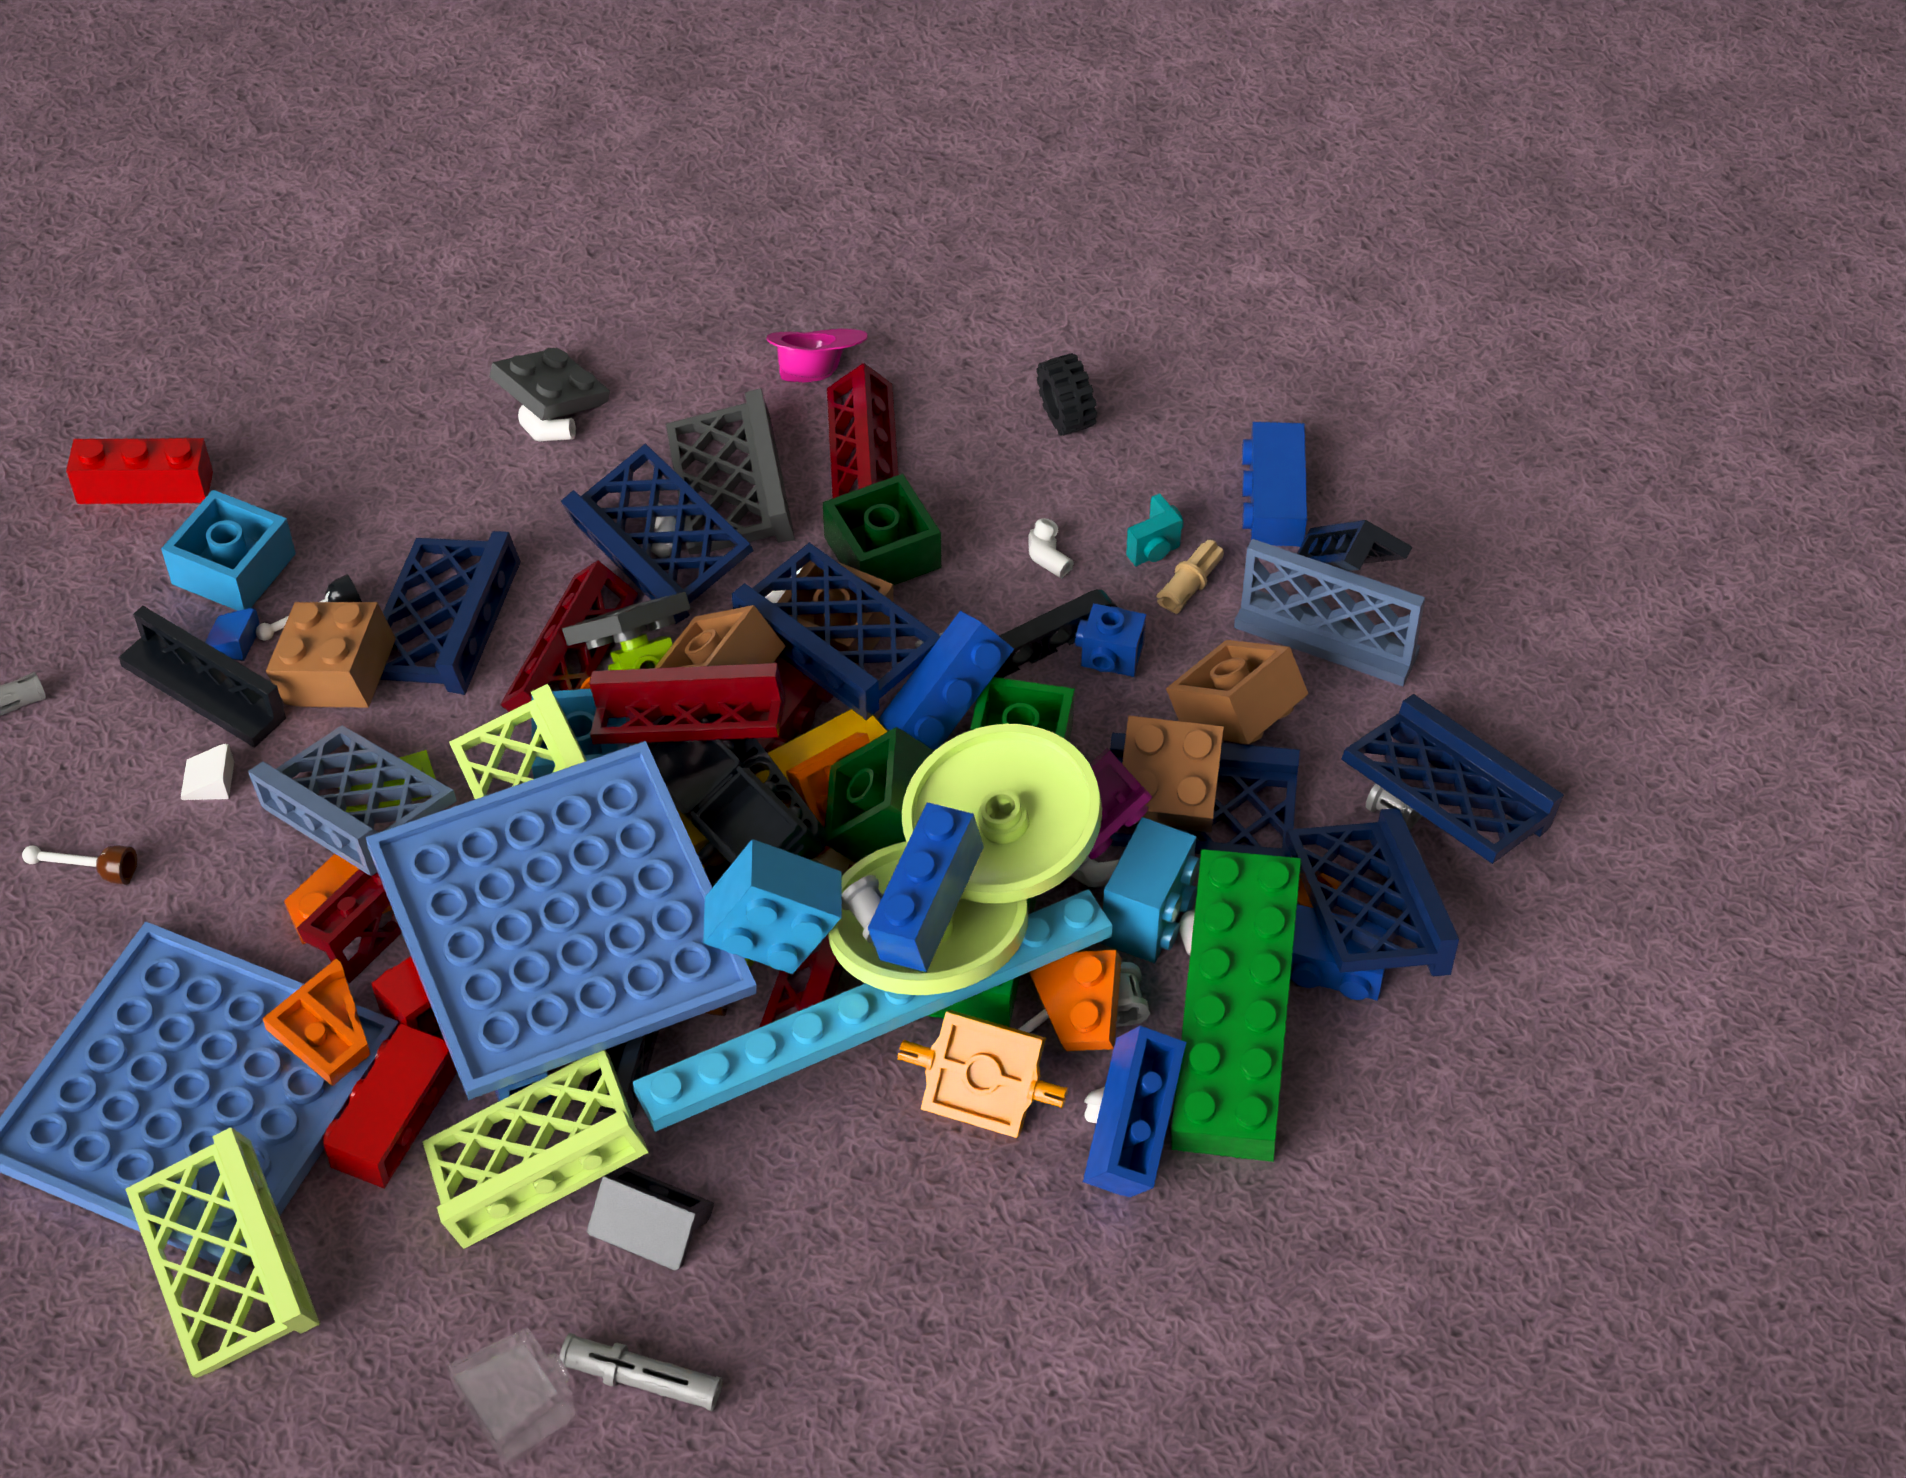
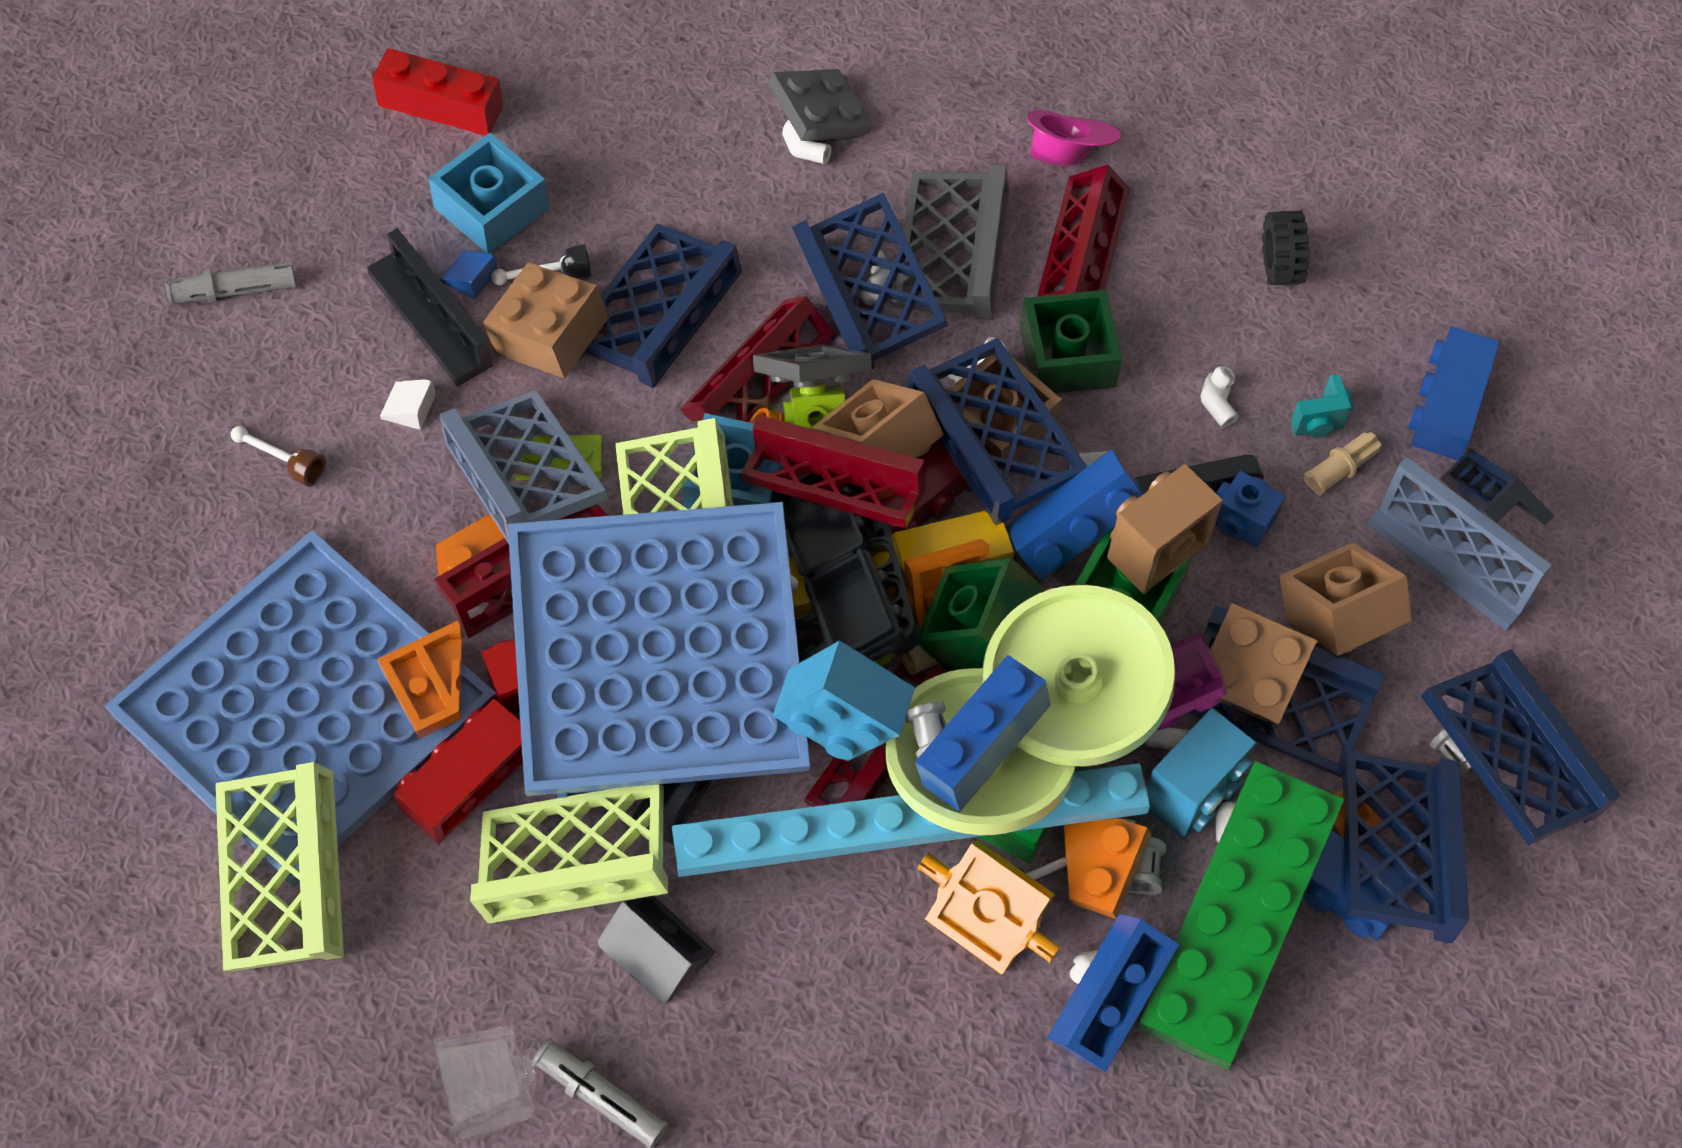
camera: 15 degrees right, 10 degrees up
none -> medium nougat brick [1107,464,1223,594]

